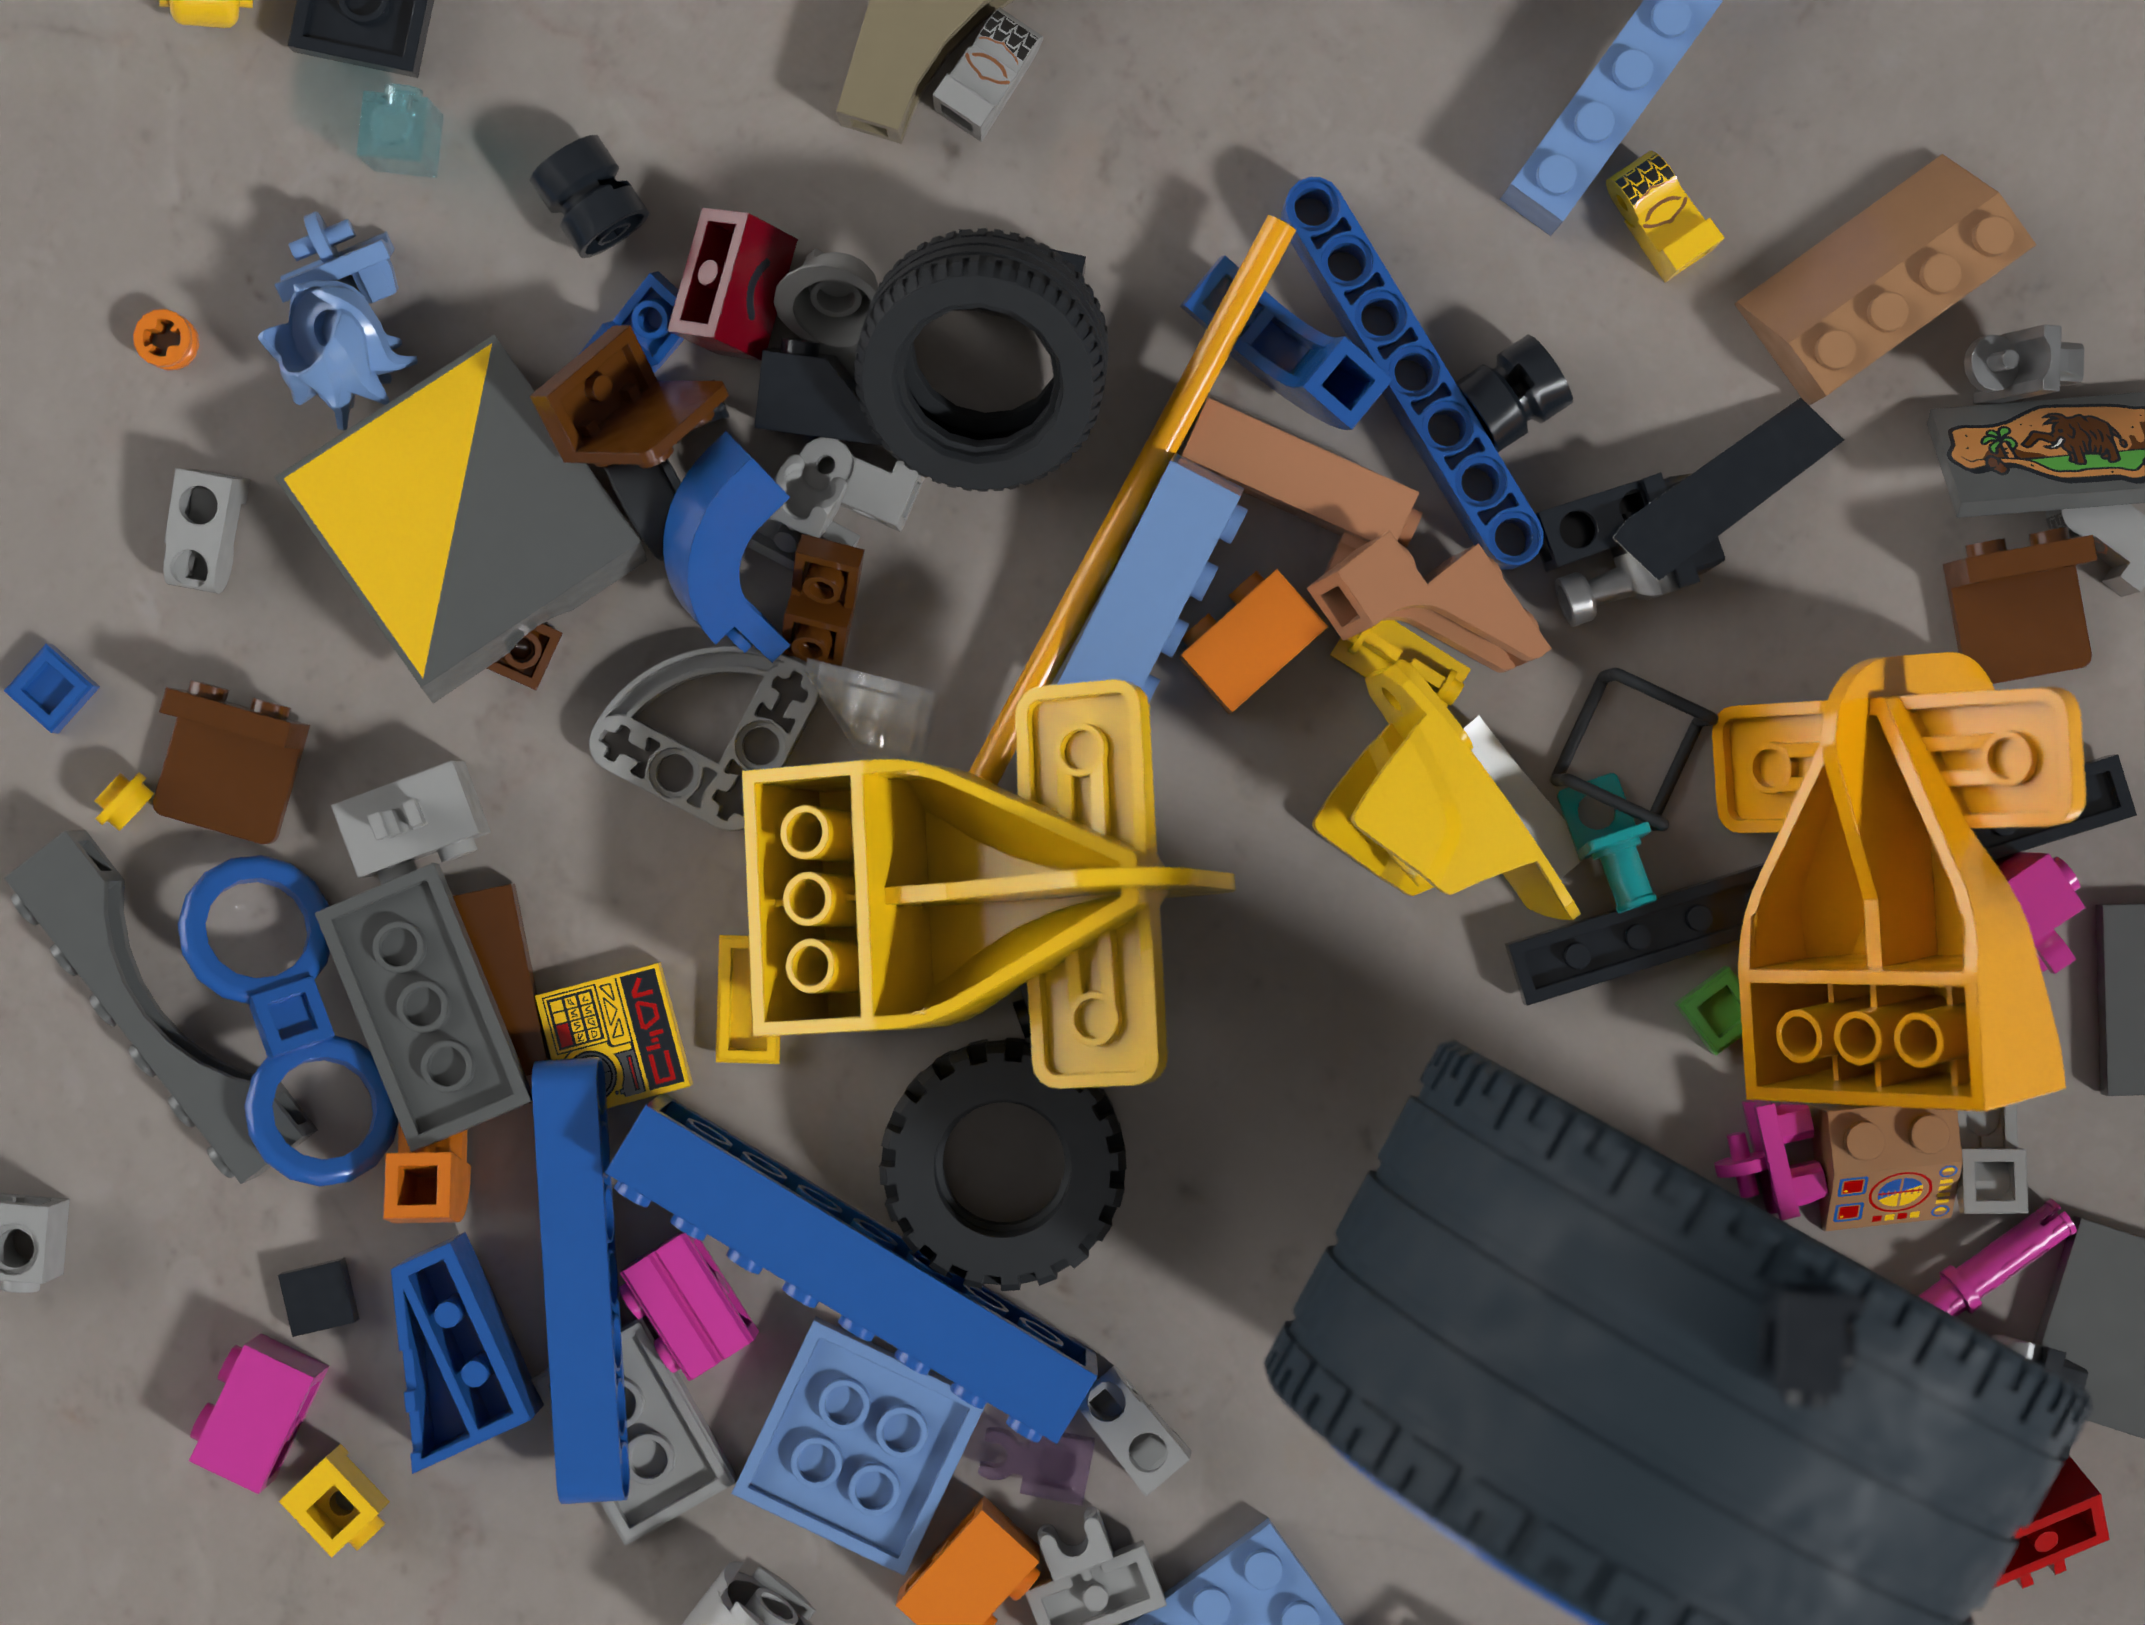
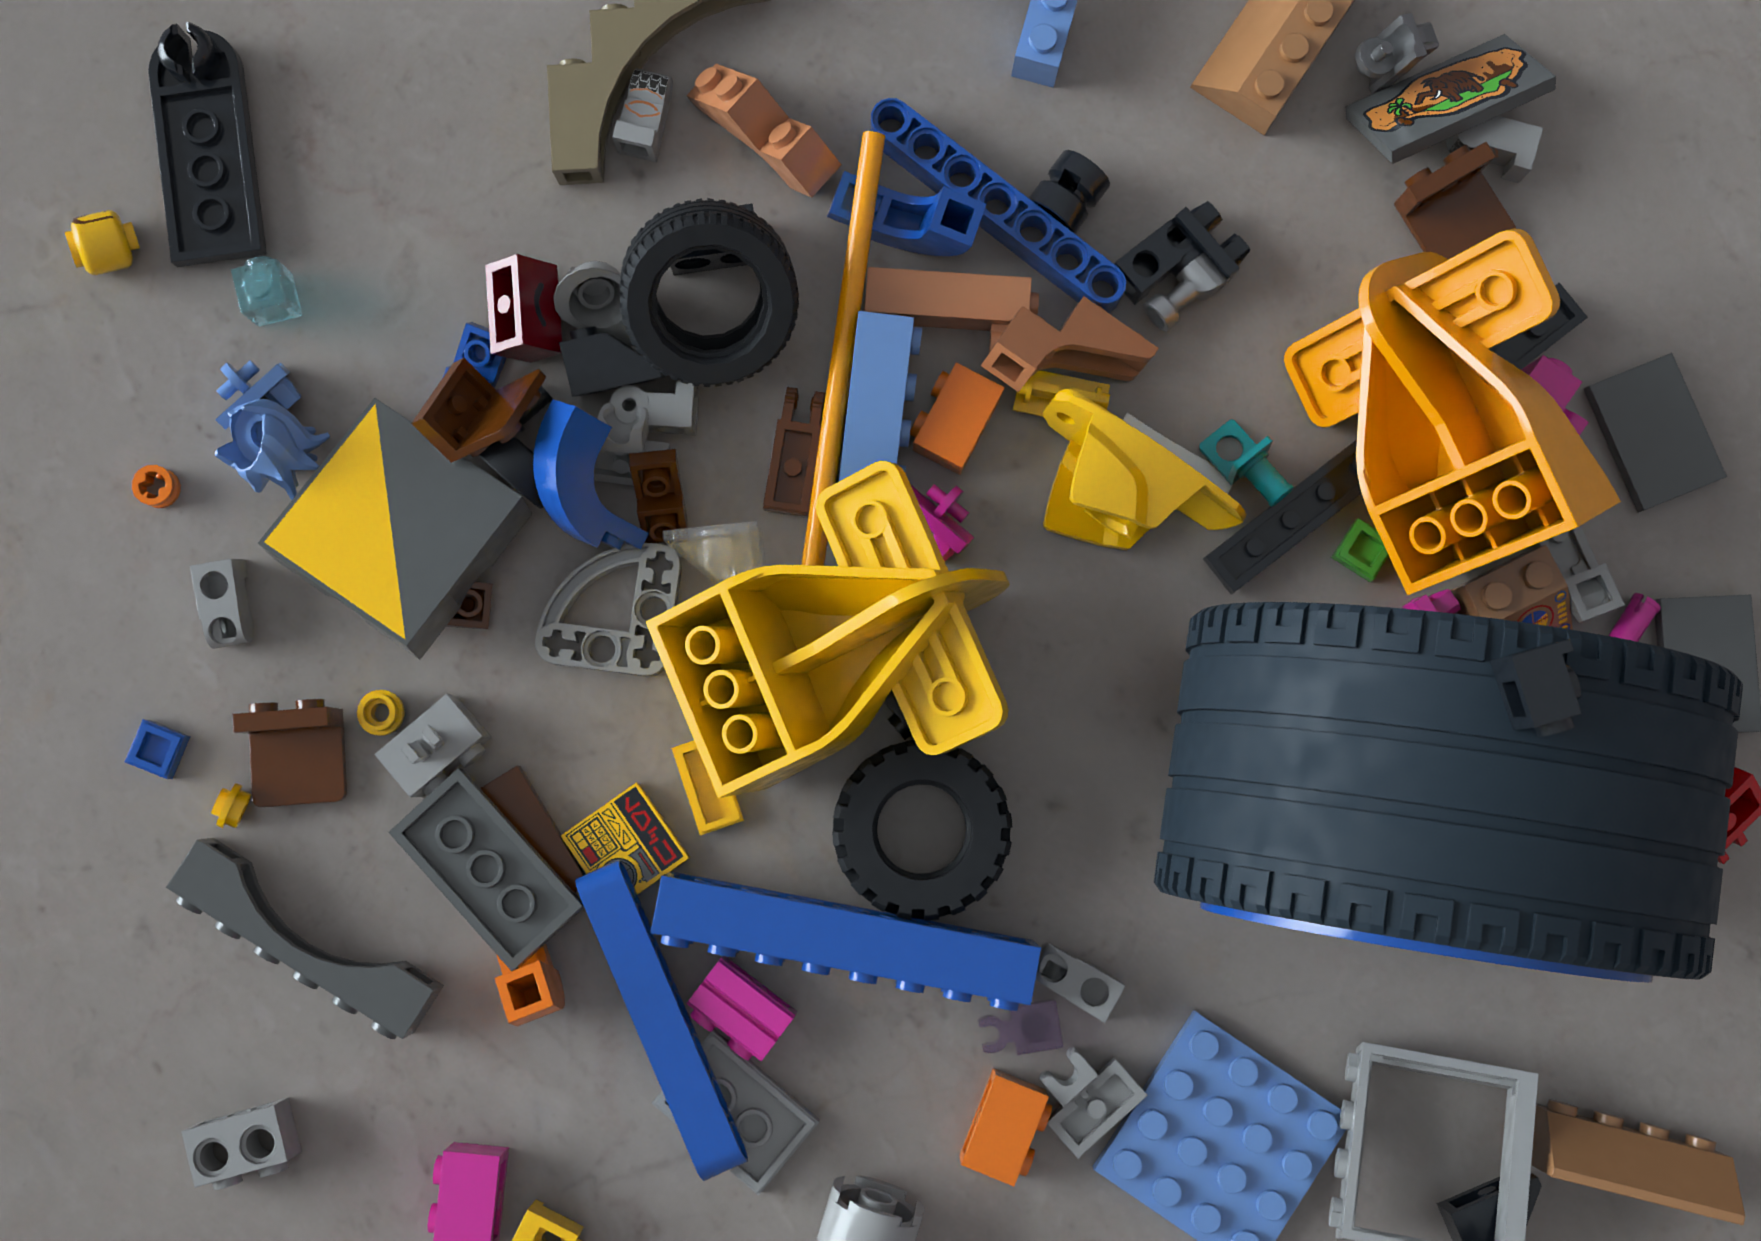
camera: 15 degrees left, 5 degrees down
blue bar [178,855,399,1187] -> none
black tile [278,1257,360,1337] -> none
blue wedge [391,1232,544,1474] -> none
black wheel [529,135,649,258] -> none
medium blue plate [731,1316,987,1576] -> none
black piece [1550,668,1718,831] -> none
yellow leg [1606,150,1725,283] -> none
black sticker [1613,397,1844,581] -> none
none -> yellow plate [357,690,405,736]
none -> nougat arch [686,64,842,198]
none -> reddish brown hinge [763,387,826,518]
none -> dark pink hips [911,484,974,561]

